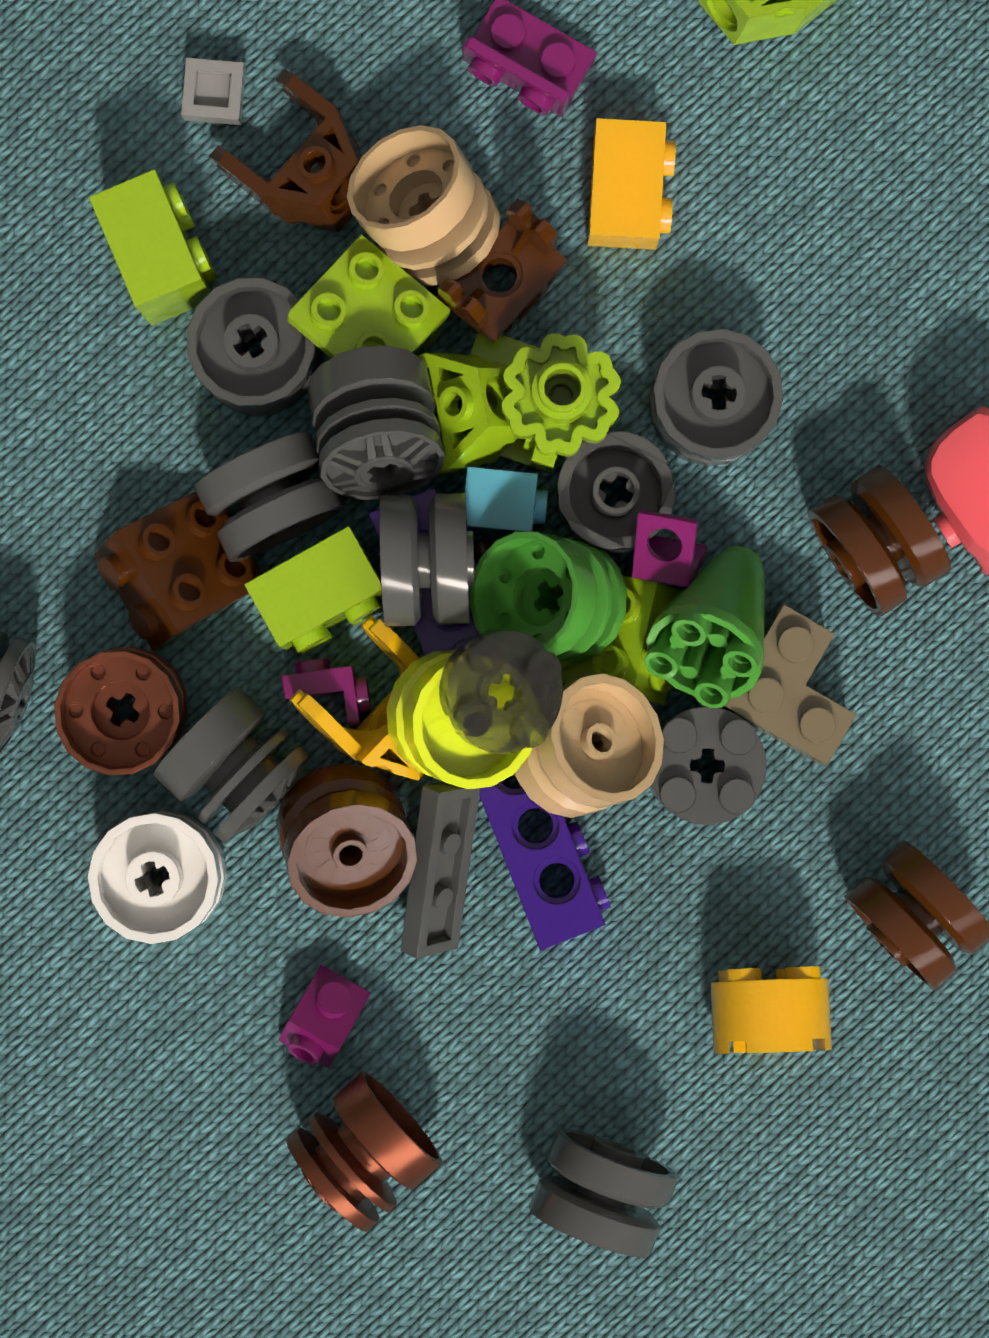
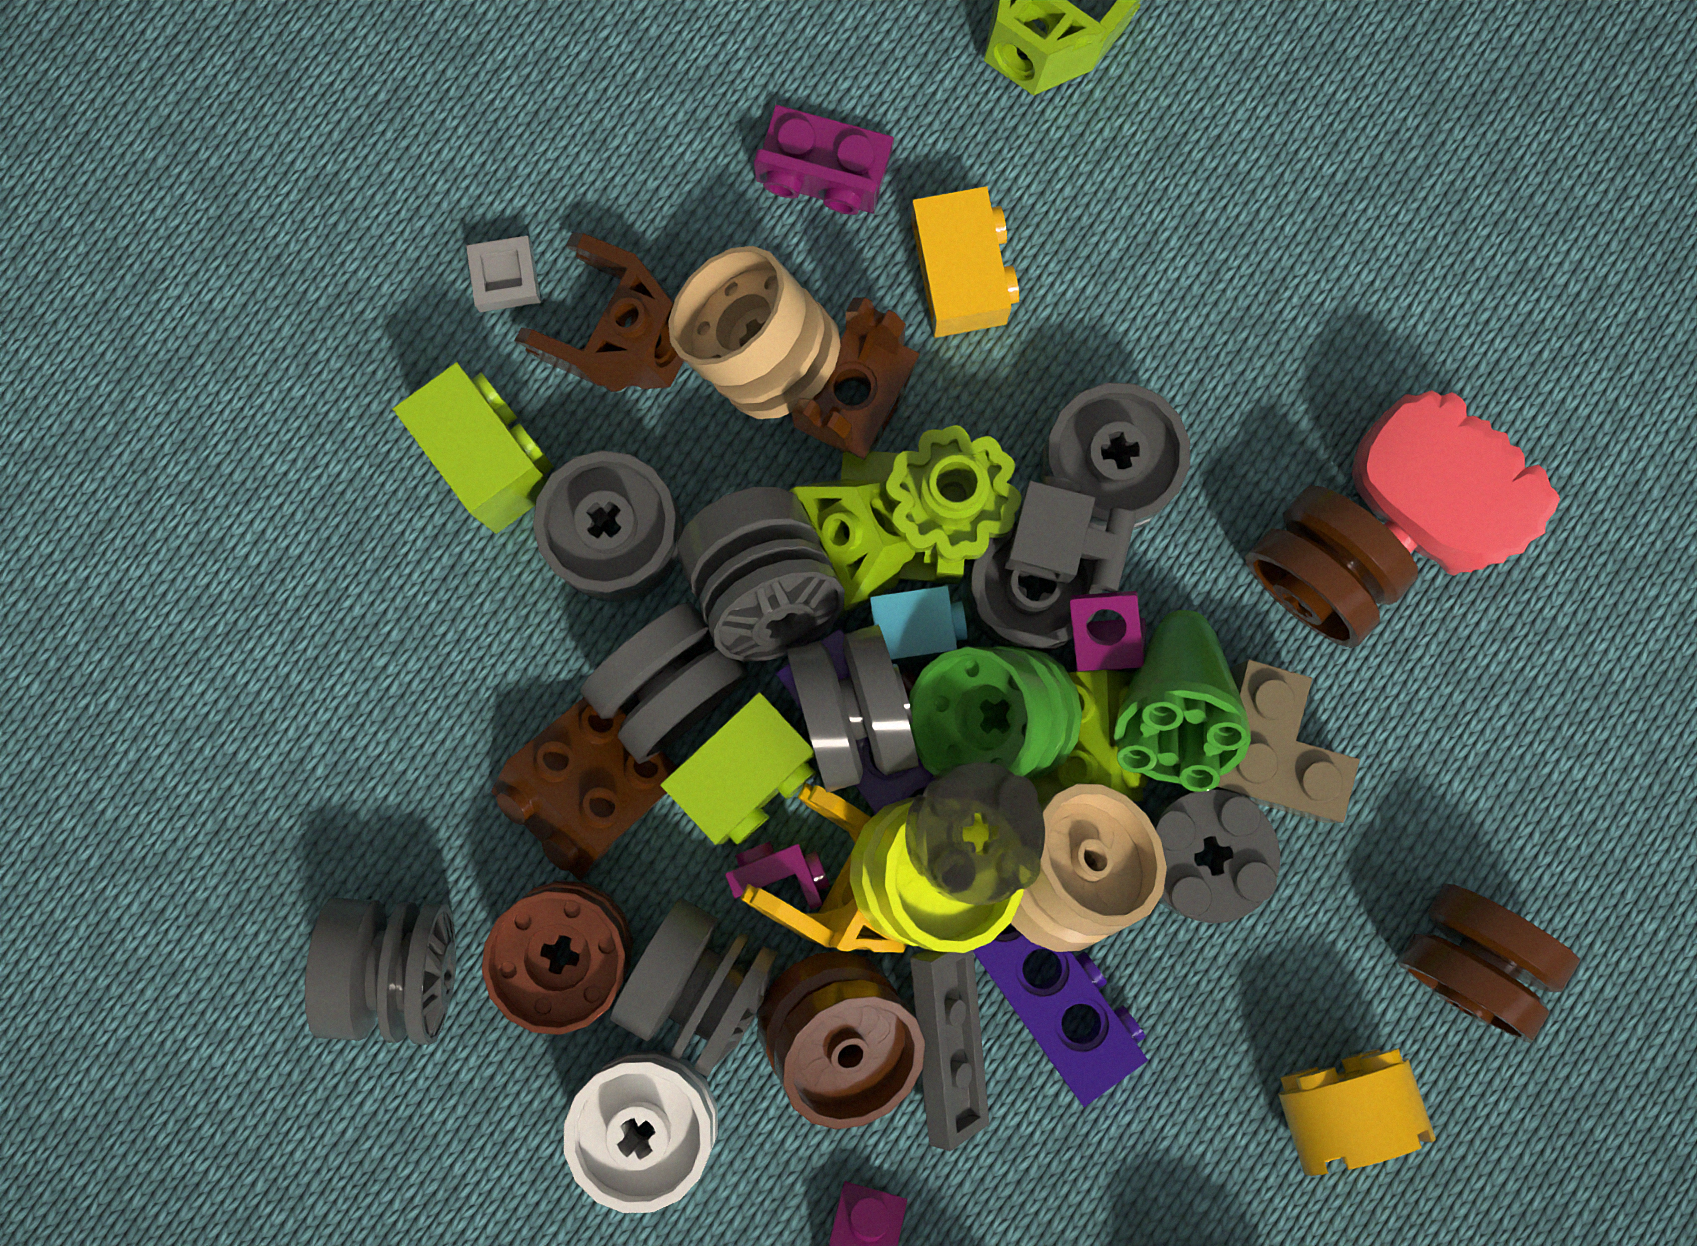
camera: 10 degrees left, 5 degrees down
lime bracket [287,234,451,358] -> none
none -> dark grey brick [1004,476,1137,592]

